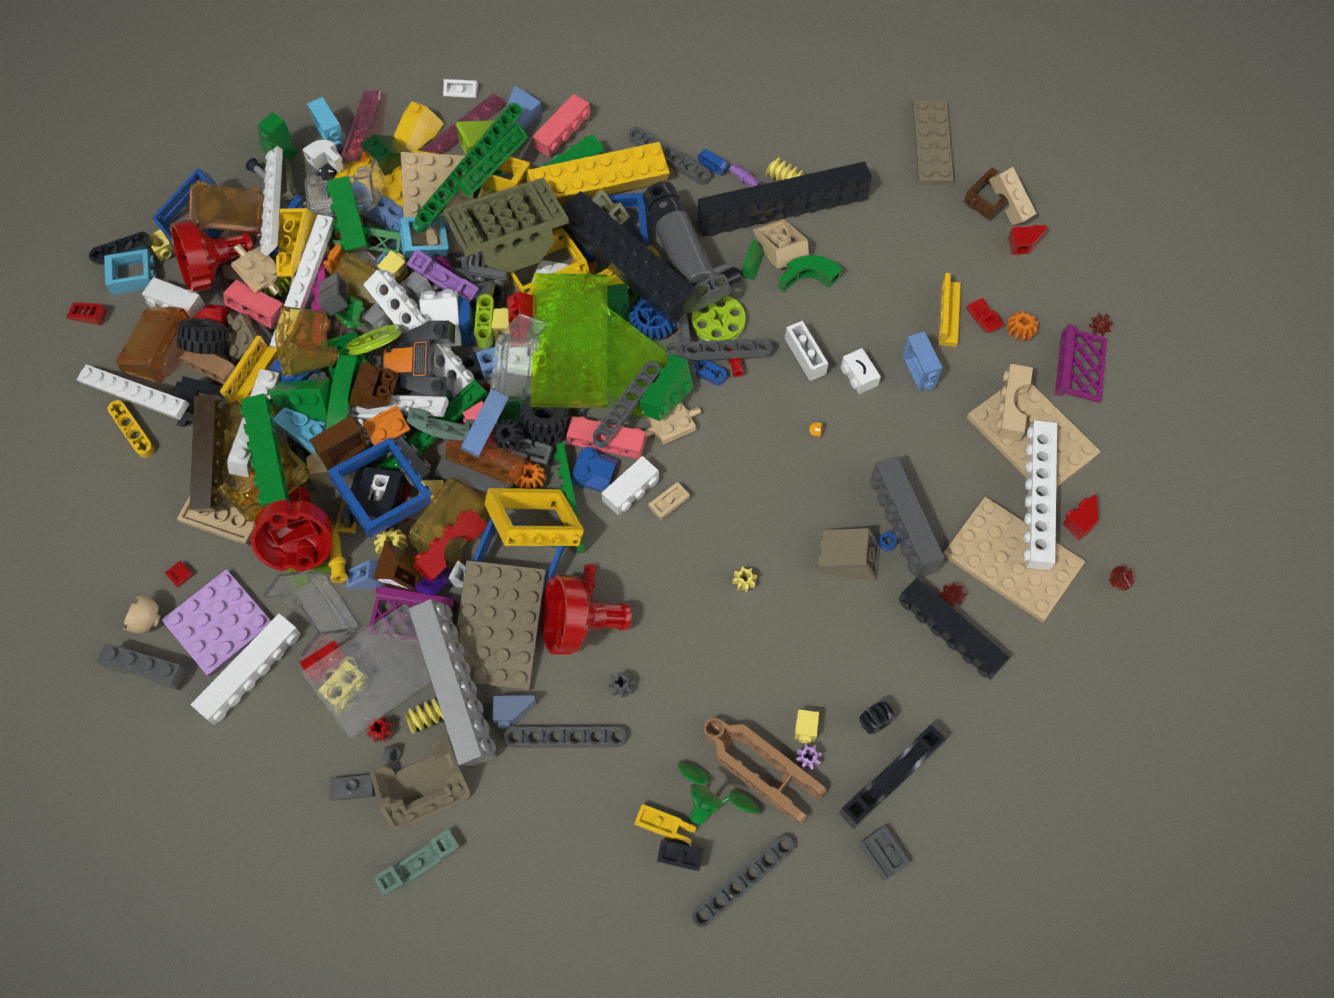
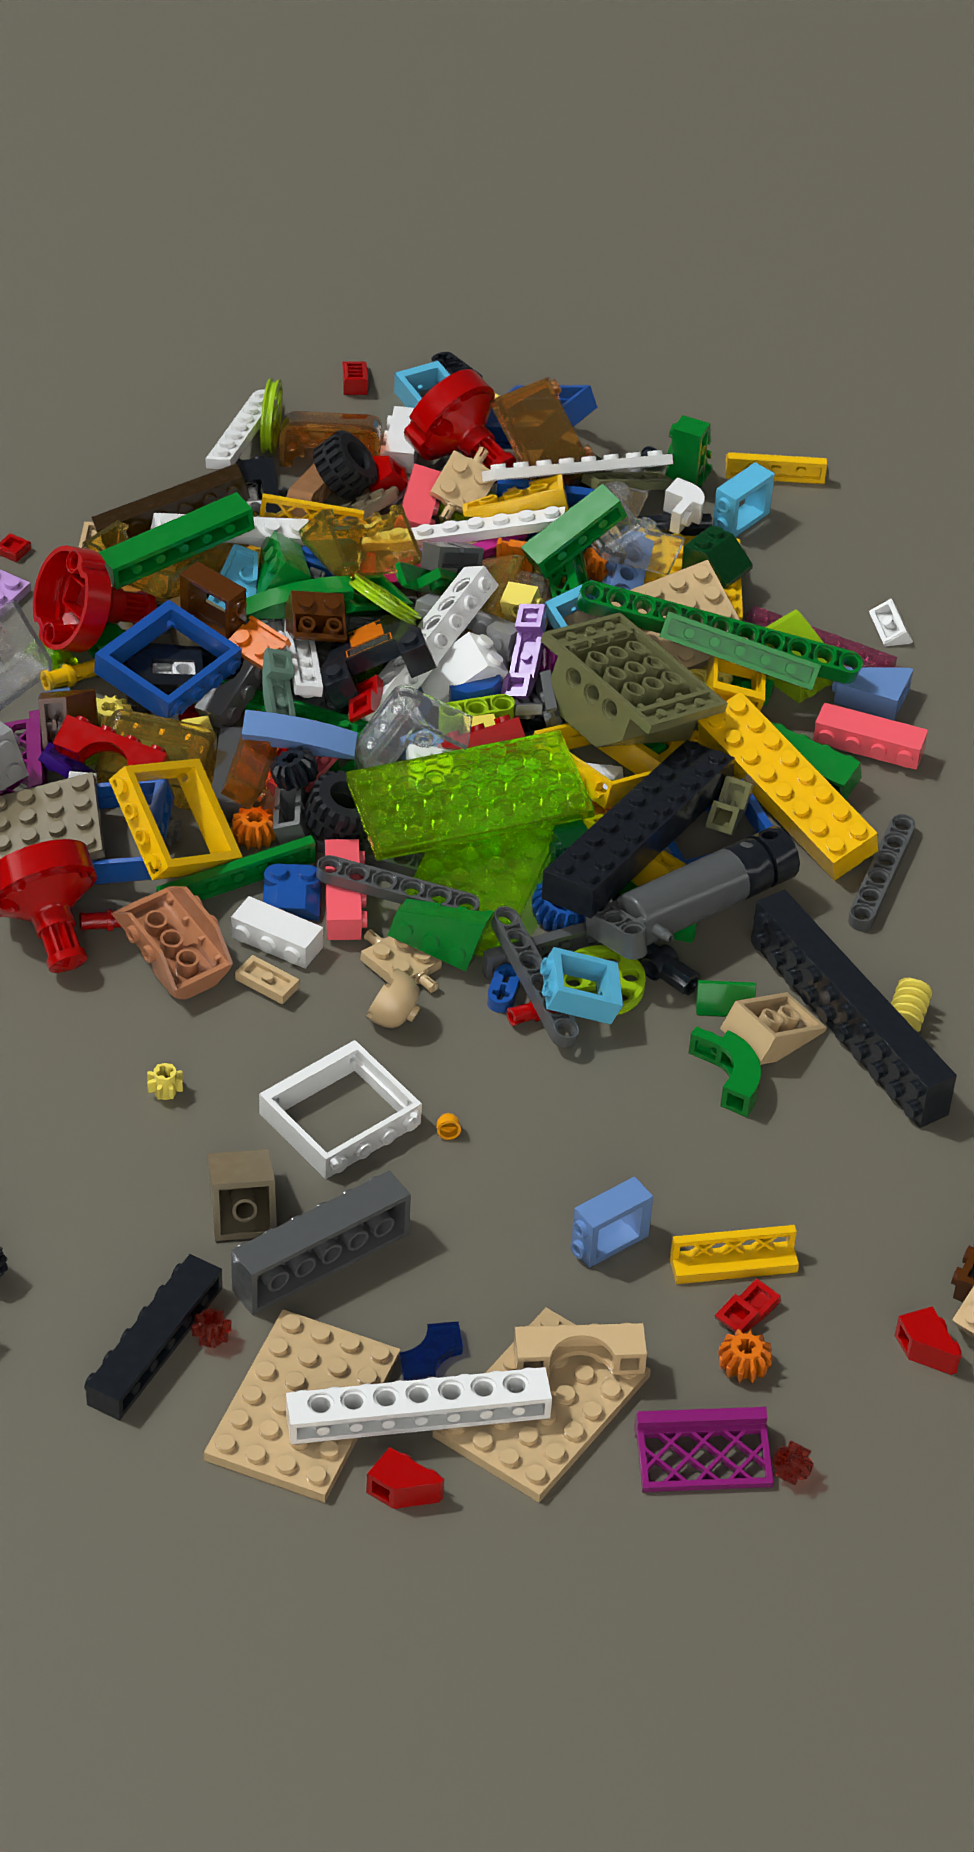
camera: 70 degrees right, 20 degrees down
yellow beam [108,400,155,458] -> none
clear pink plate [341,90,382,162] -> none
yellow wedge [394,101,444,150] -> none
blue beam [697,149,728,175] -> none
medium lavender pin [729,163,762,187] -> none
white brick [785,321,828,381] -> none
white brick [841,348,881,394] -> none
clear red gear [1109,566,1135,591] -> none
none -> nougat slope [111,886,233,999]
none -> white window [259,1040,422,1179]
none -> lime wedge [260,378,283,454]
none -> red slope [349,675,383,723]
none -> tan cylinder [366,968,421,1028]
none -> clear blue tile [399,1321,463,1381]
none -> medium azure window [540,947,623,1024]
none -> yellow fence [725,452,827,484]

